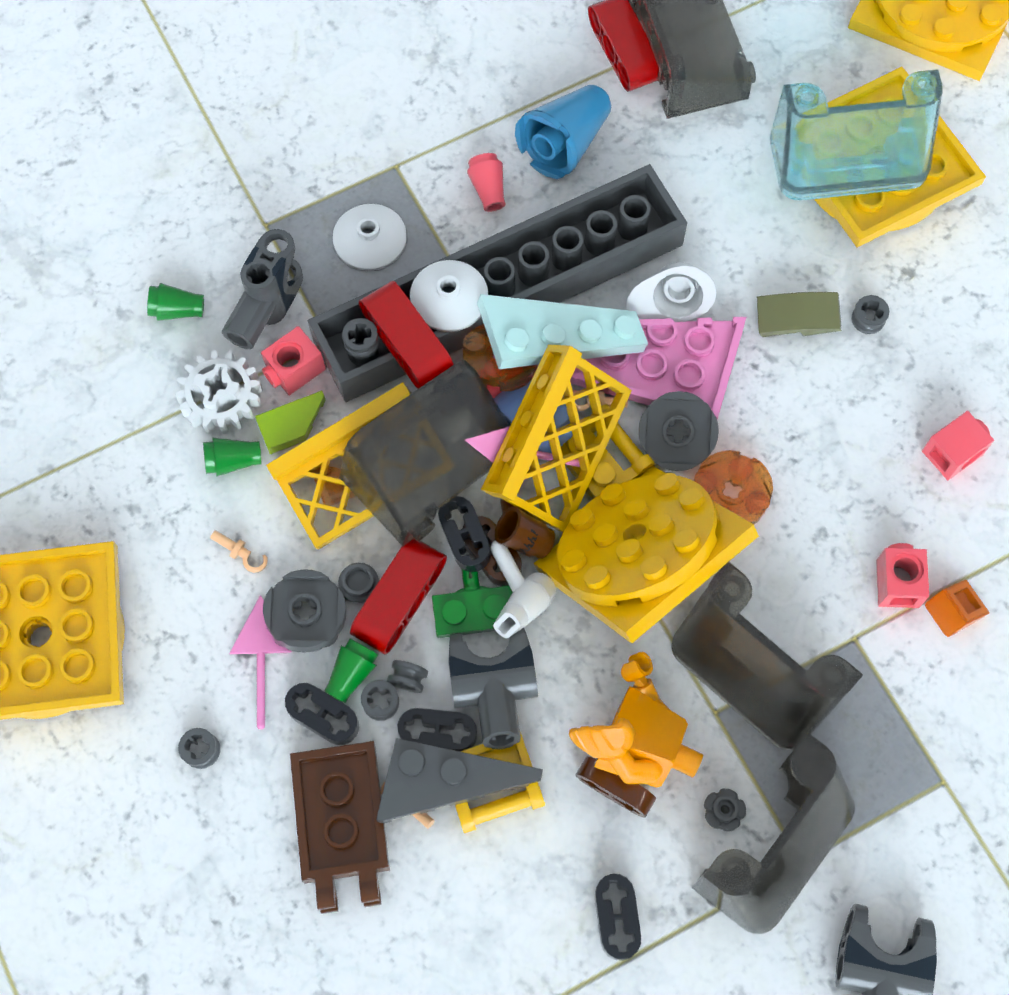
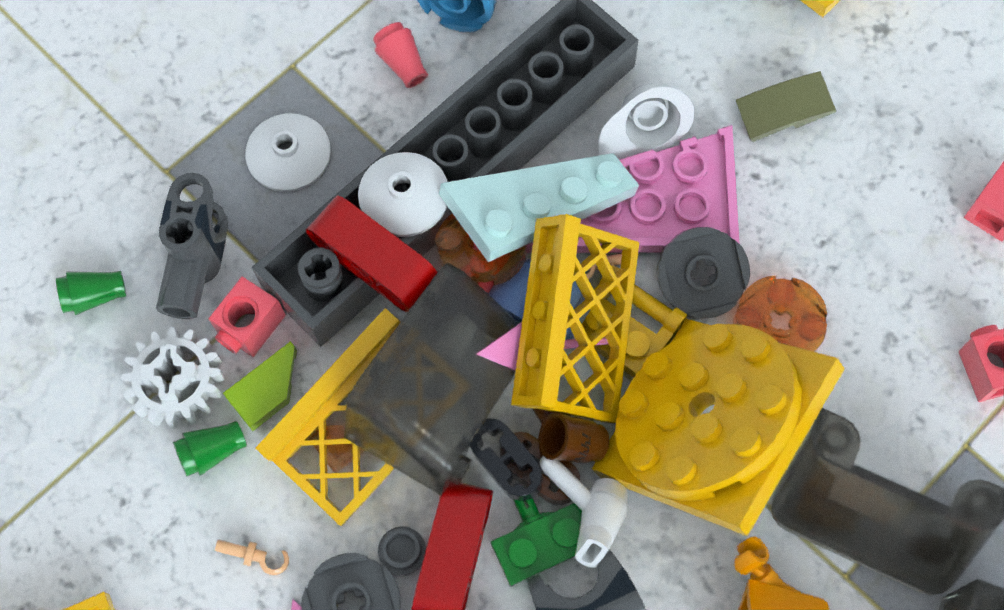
camera: 15 degrees left, 0 degrees up
dark grey bush [851,295,890,334] -> none

